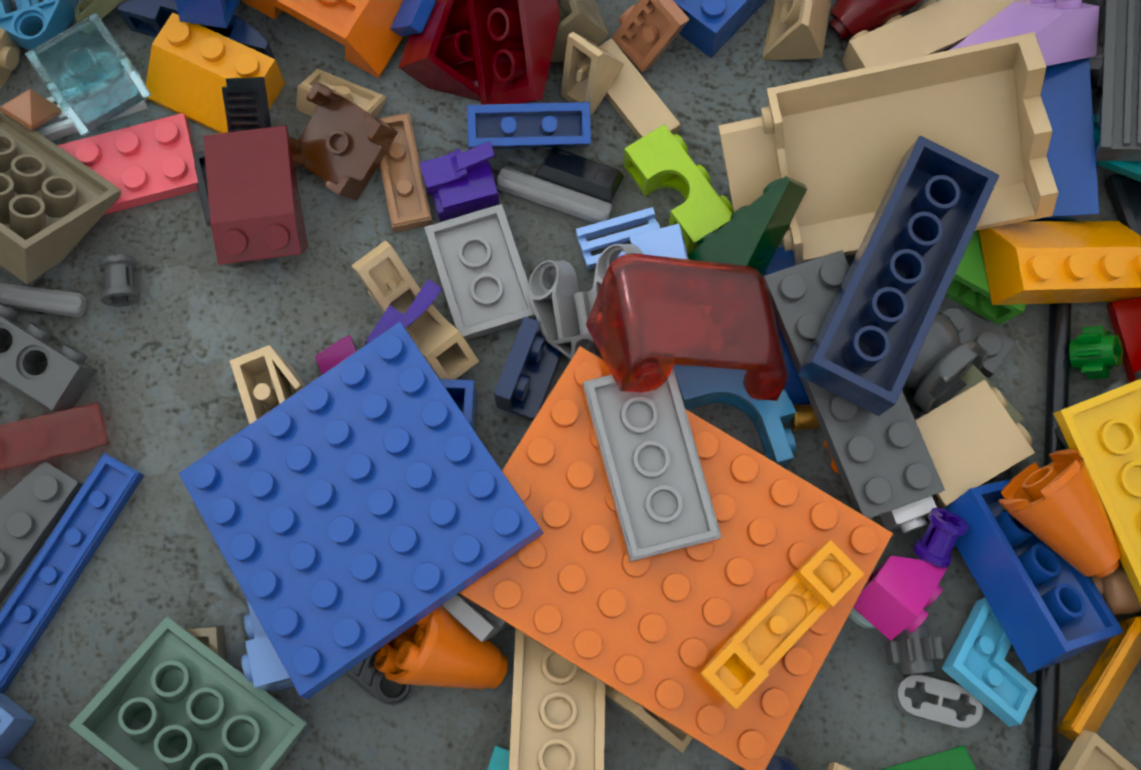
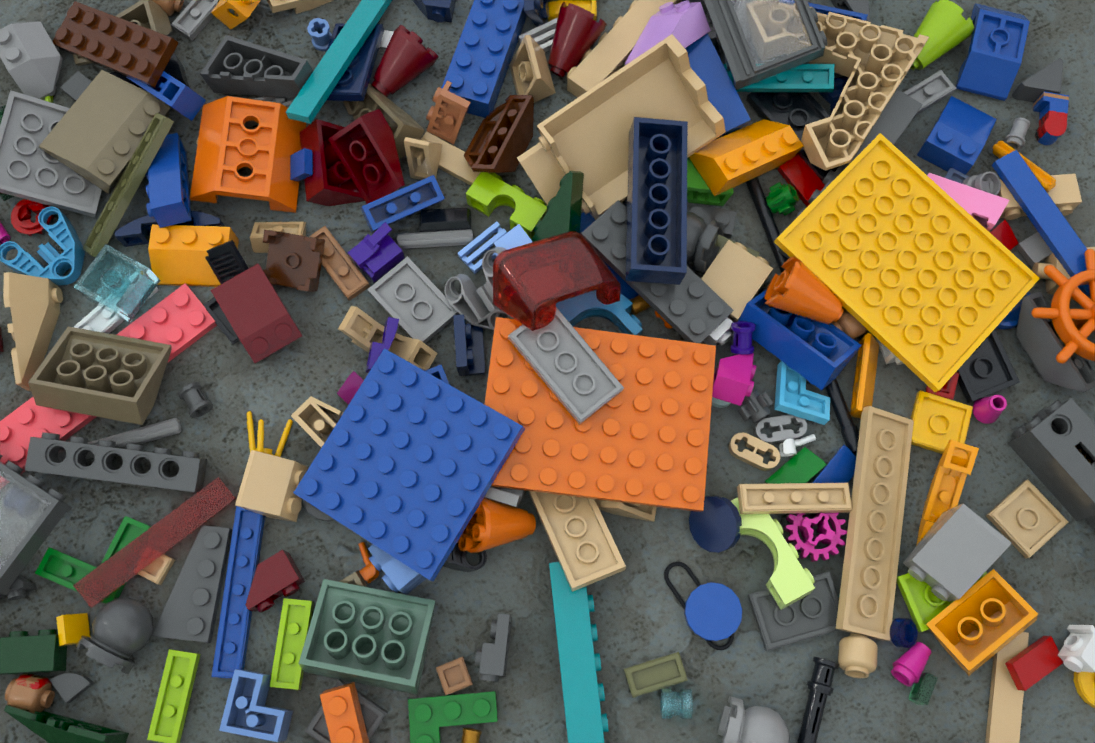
camera: 25 degrees left, 0 degrees up
nougat slope [0,89,62,131] -> none
light orange slope [699,540,864,710] -> none
none -> tan slope [235,450,309,522]
none -> yellow plant [246,411,293,457]
none -> dark red slope [246,550,305,613]
none -> lime plate [269,598,314,690]
none -> orange hand [358,542,379,583]
none -> reddish brown wedge [464,95,534,173]
none -> tan beam [728,432,780,471]
none -> white hand [779,434,816,457]

